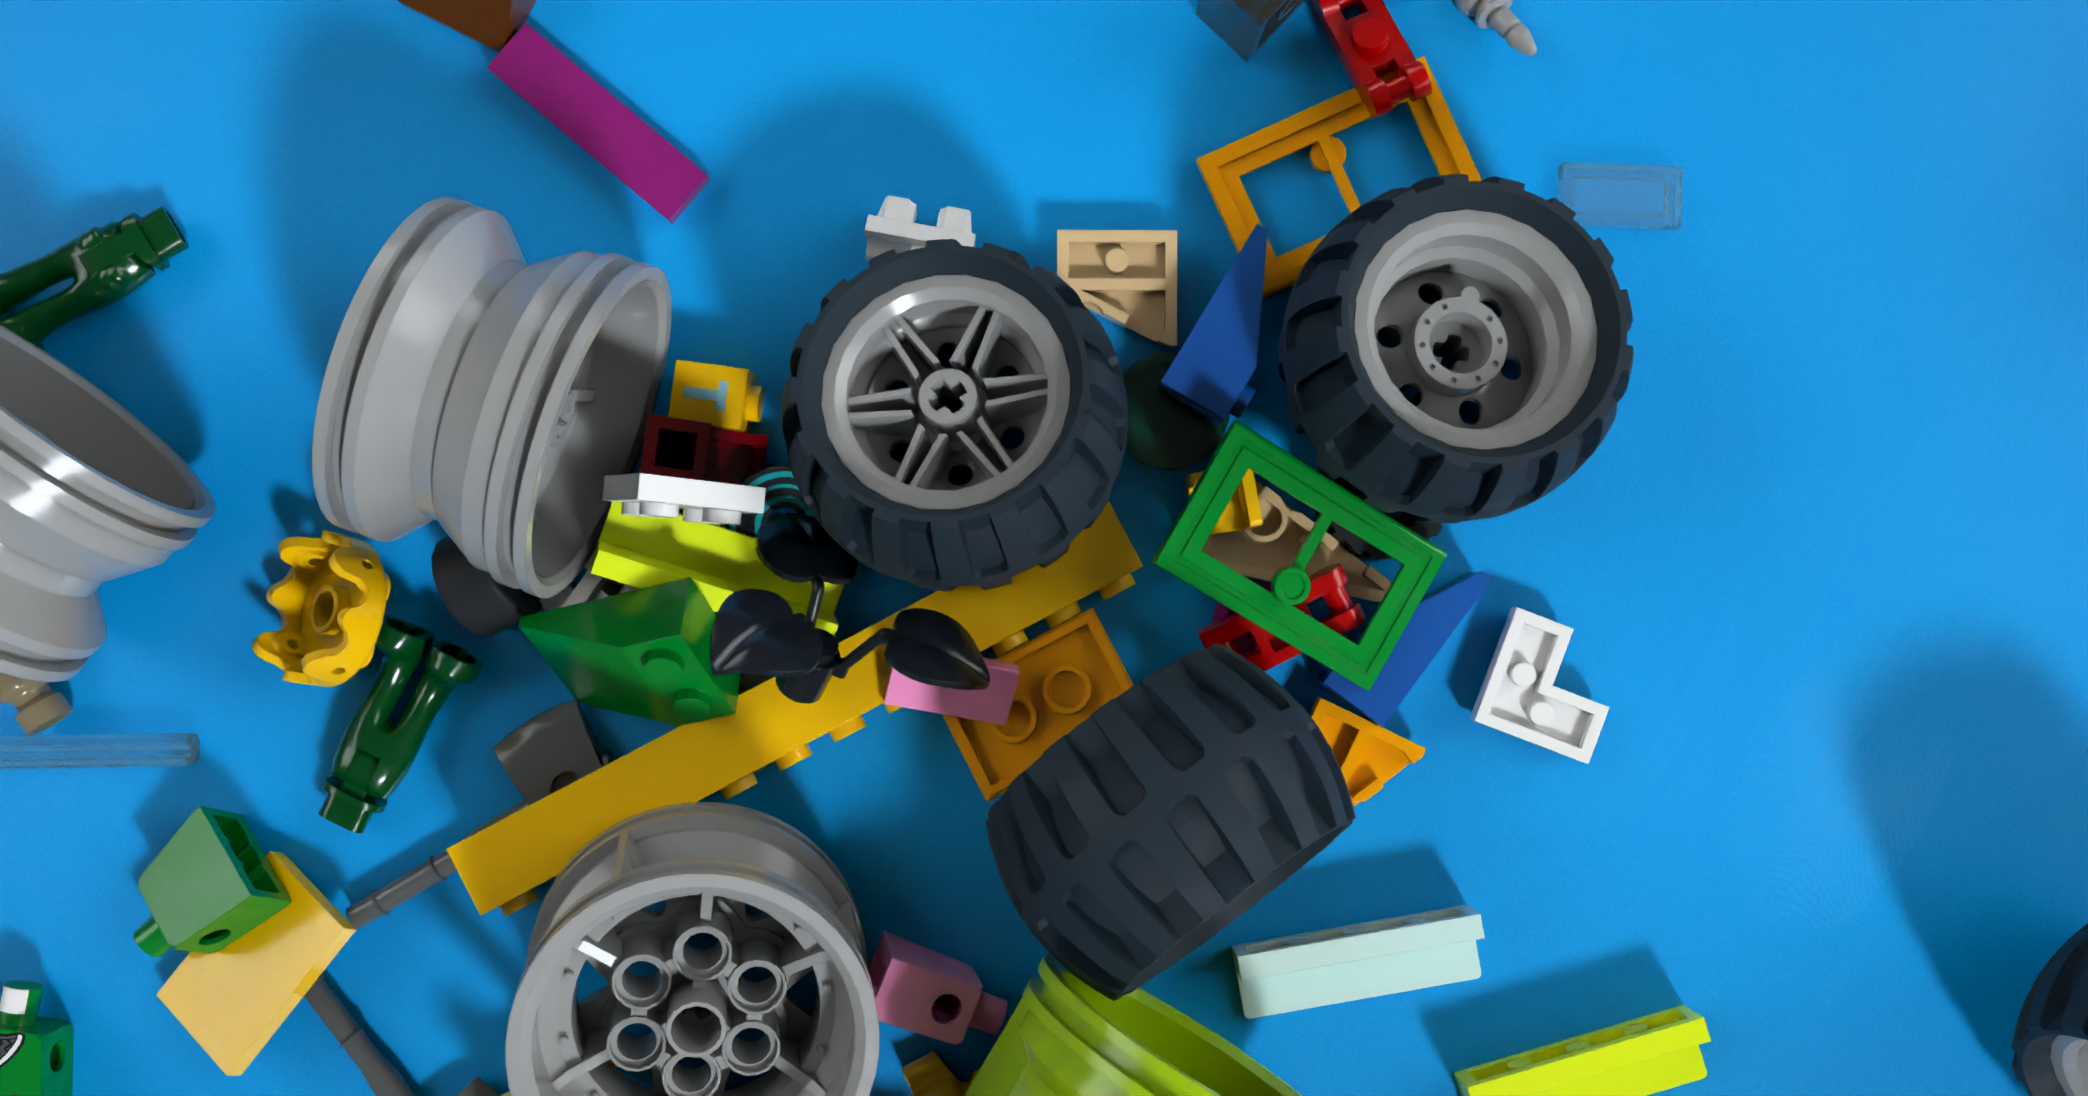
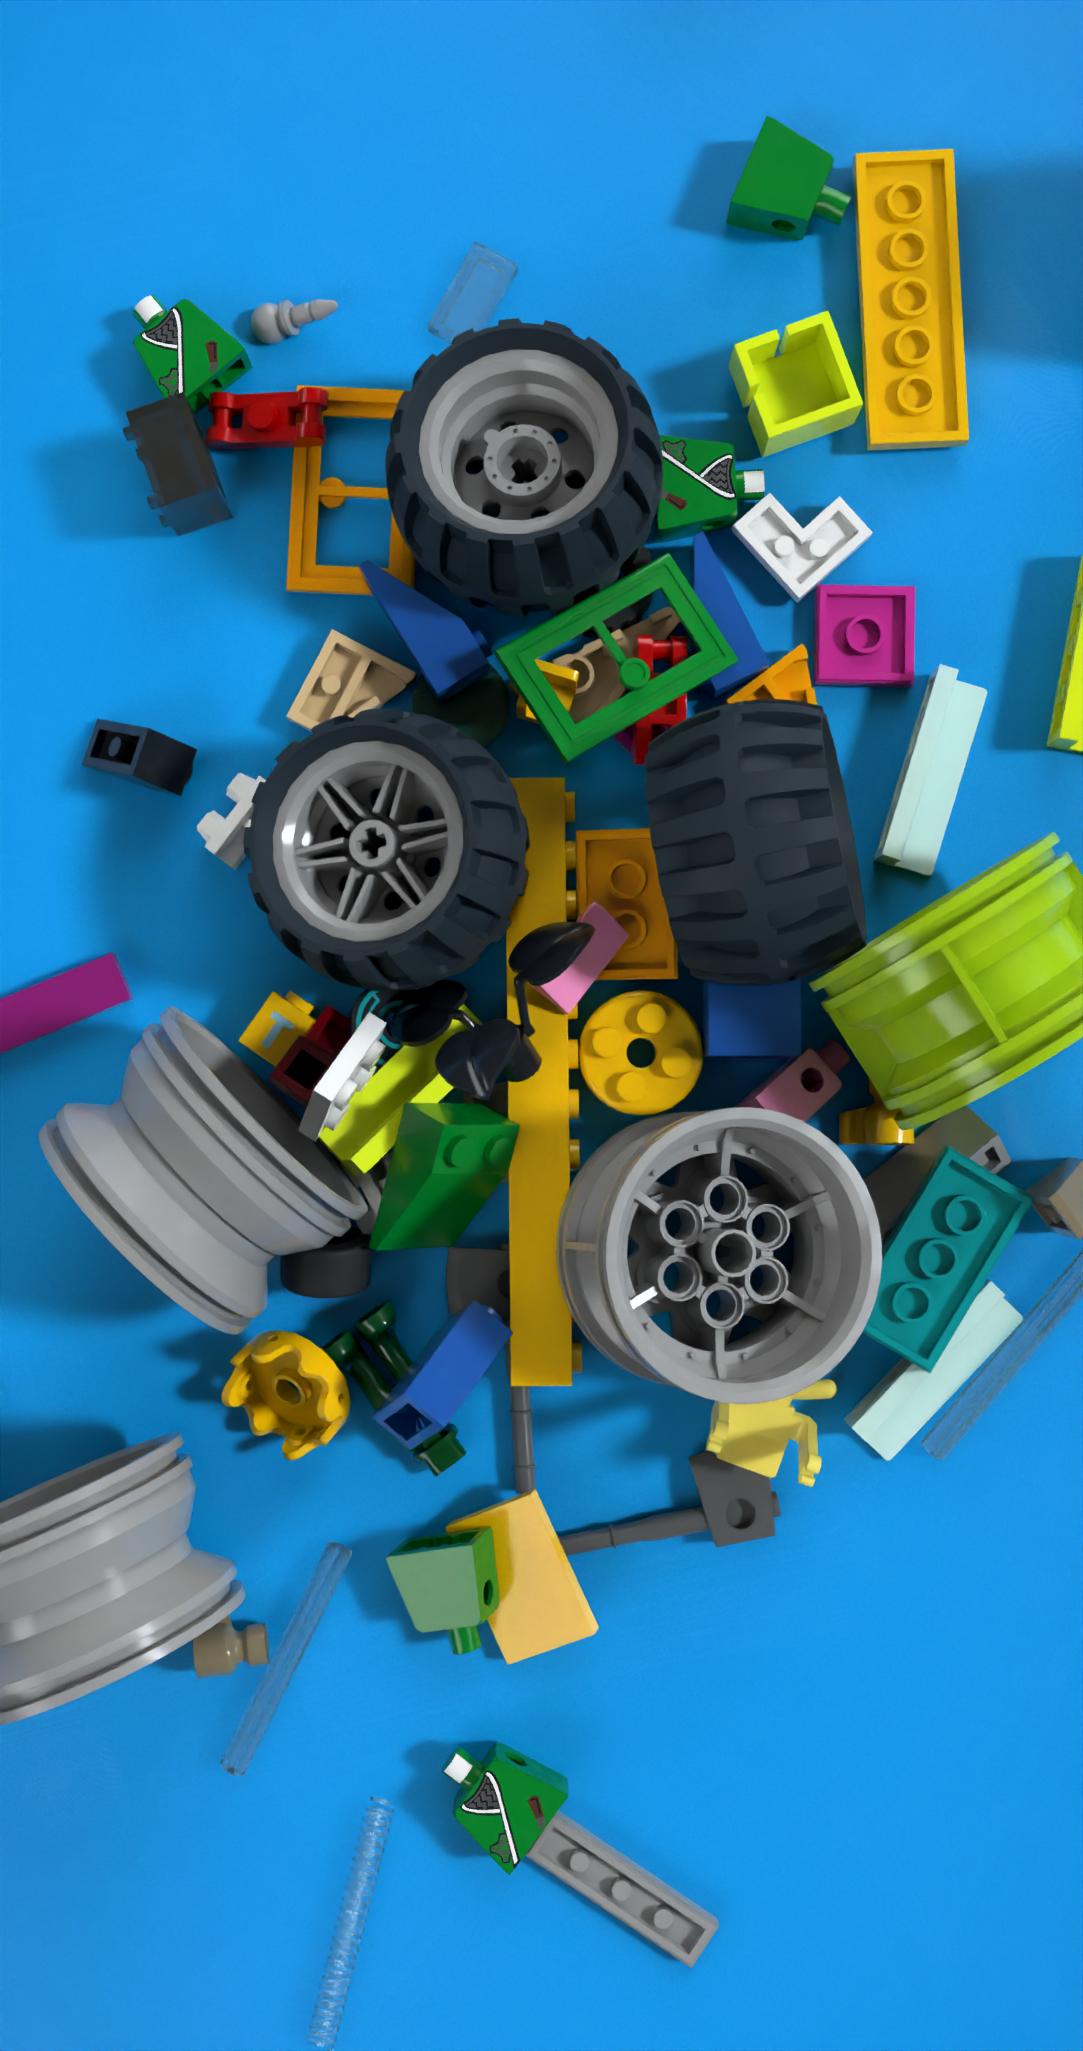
camera: 60 degrees left, 0 degrees up
none -> black slope [82,719,197,796]
none -> blue brick [372,1300,513,1449]
none -> yellow plate [578,990,704,1116]
none -> green torso [654,435,765,543]
none -> blue piece [700,979,802,1062]
none -> green torso [726,116,852,241]
none -> neon yellow piece [728,311,863,458]
none -> dark pink tile [813,584,915,688]
none -> yellow plate [852,149,969,451]

